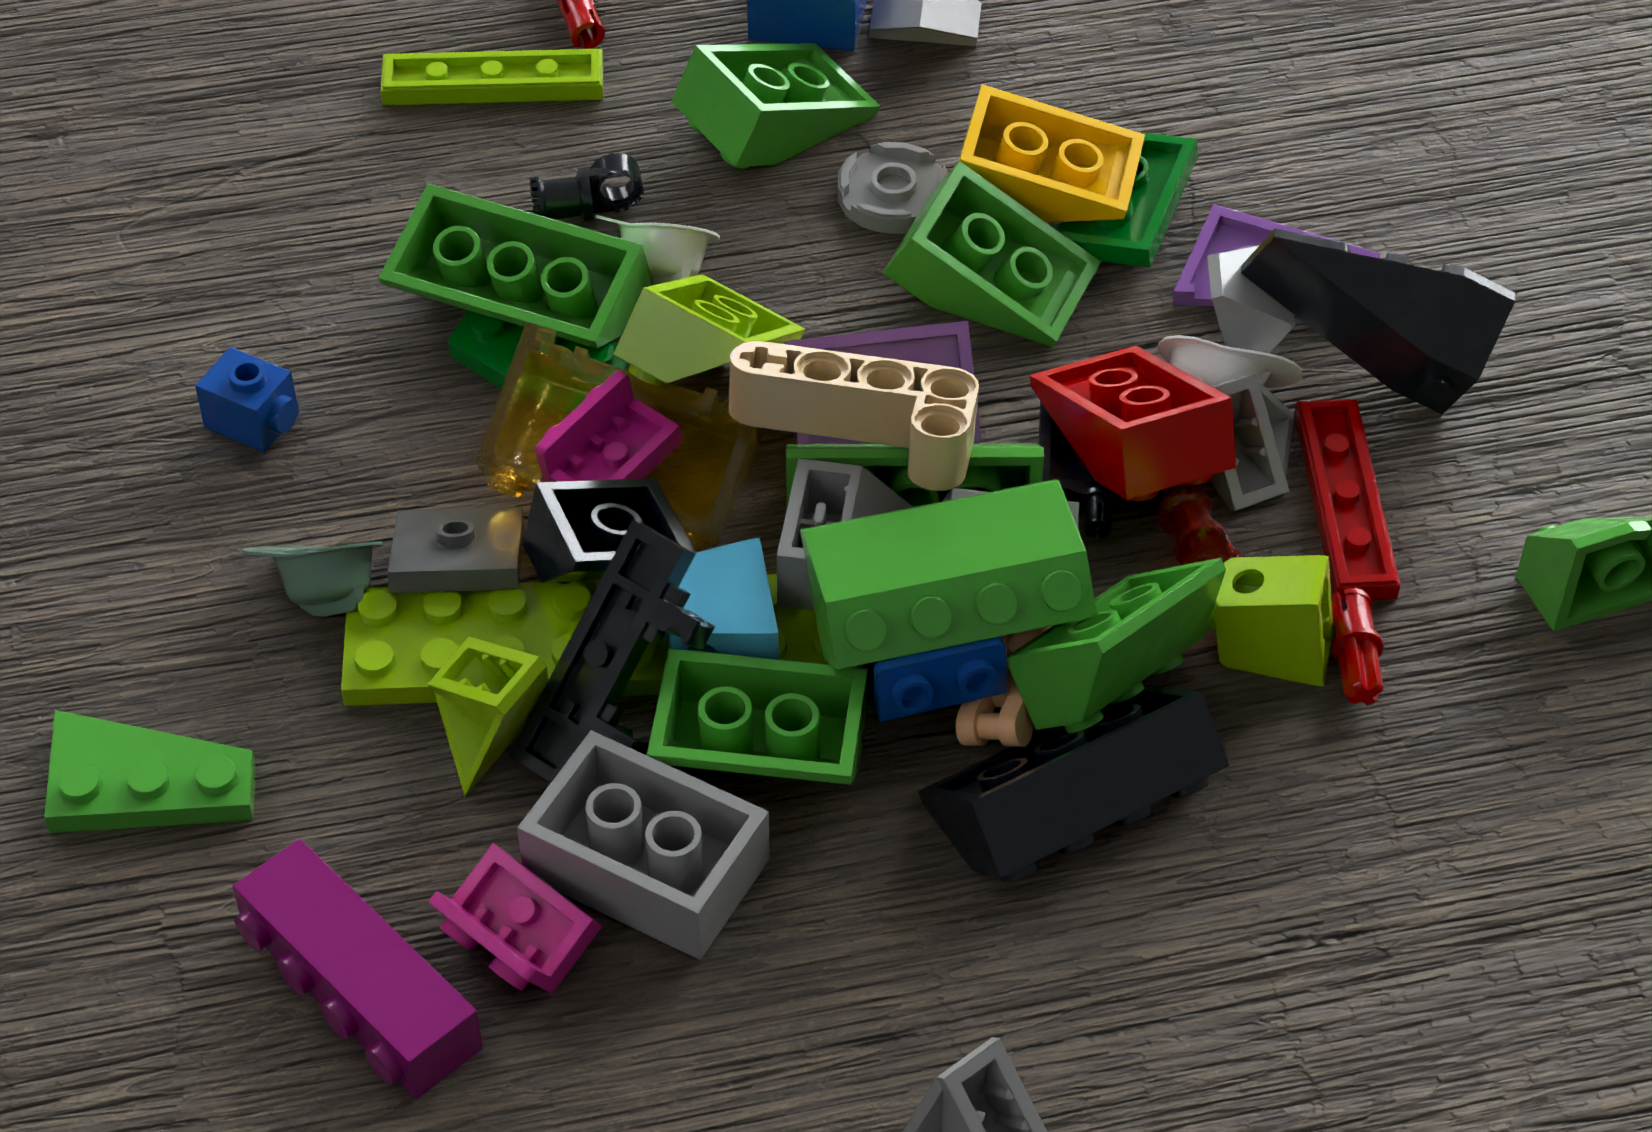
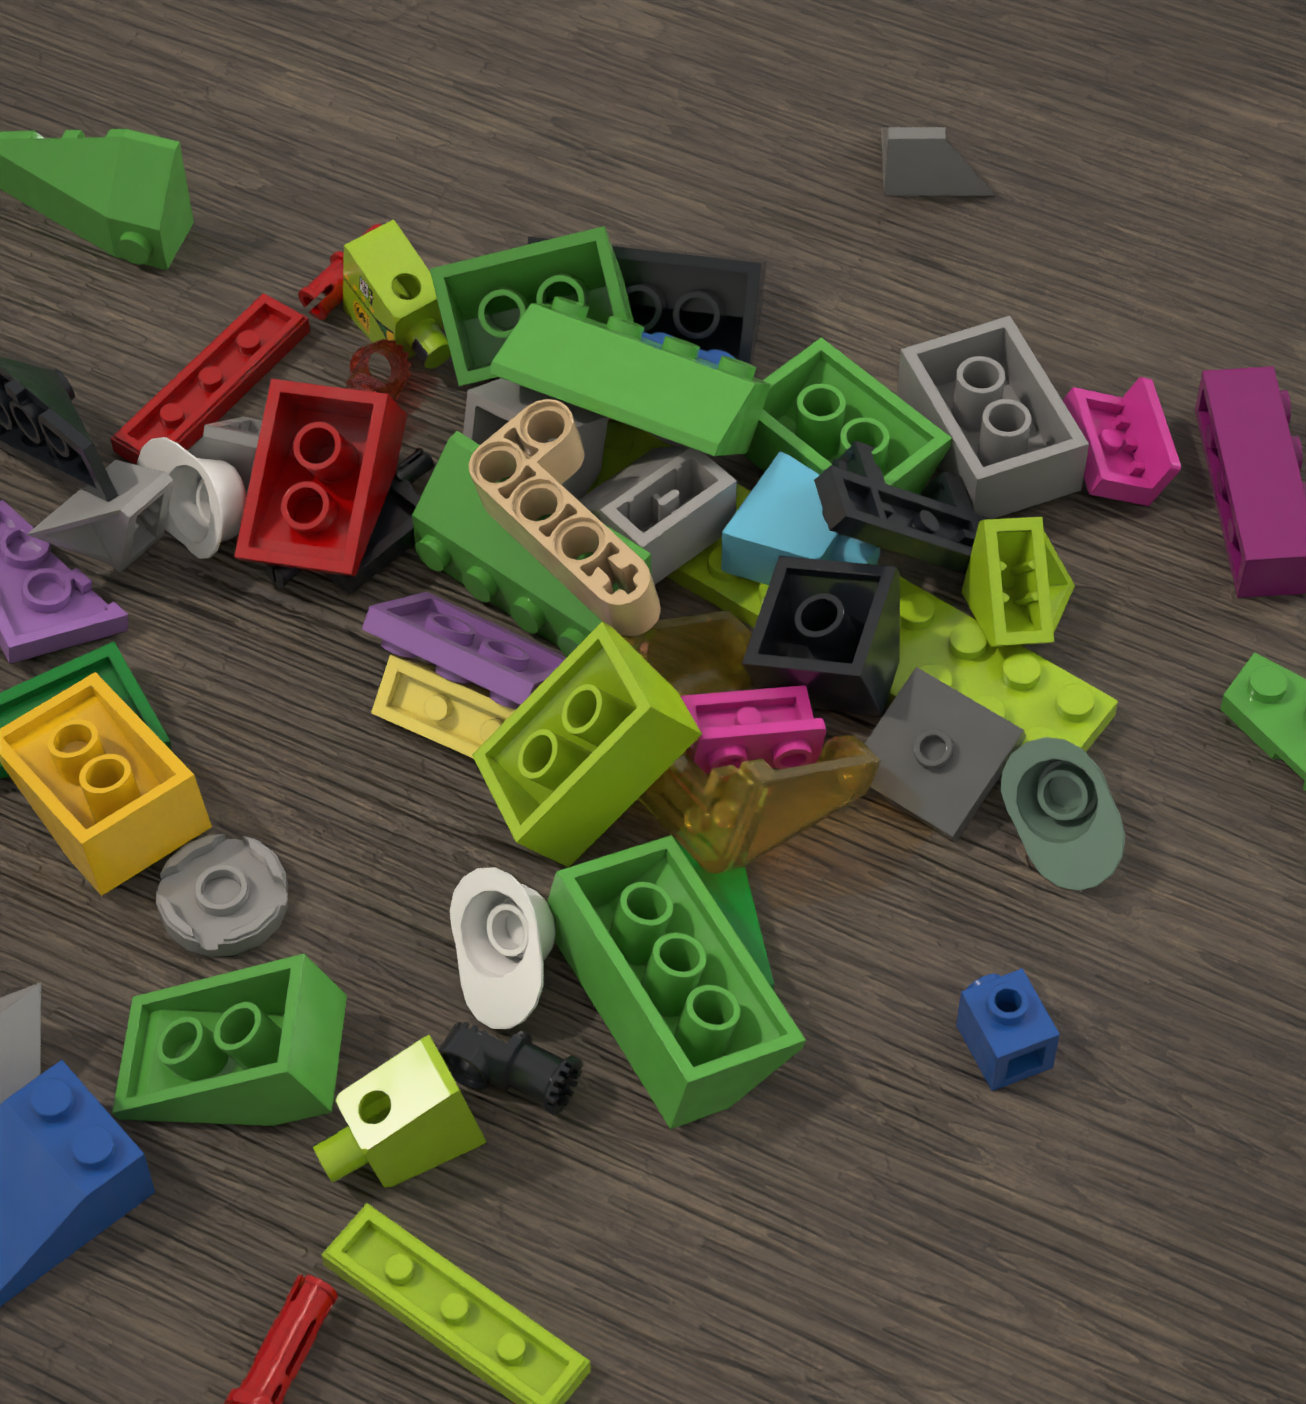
camera: 140 degrees left, 5 degrees up
bright green slope [883,161,1101,347] -> none
none -> lime torso [312,1035,487,1188]

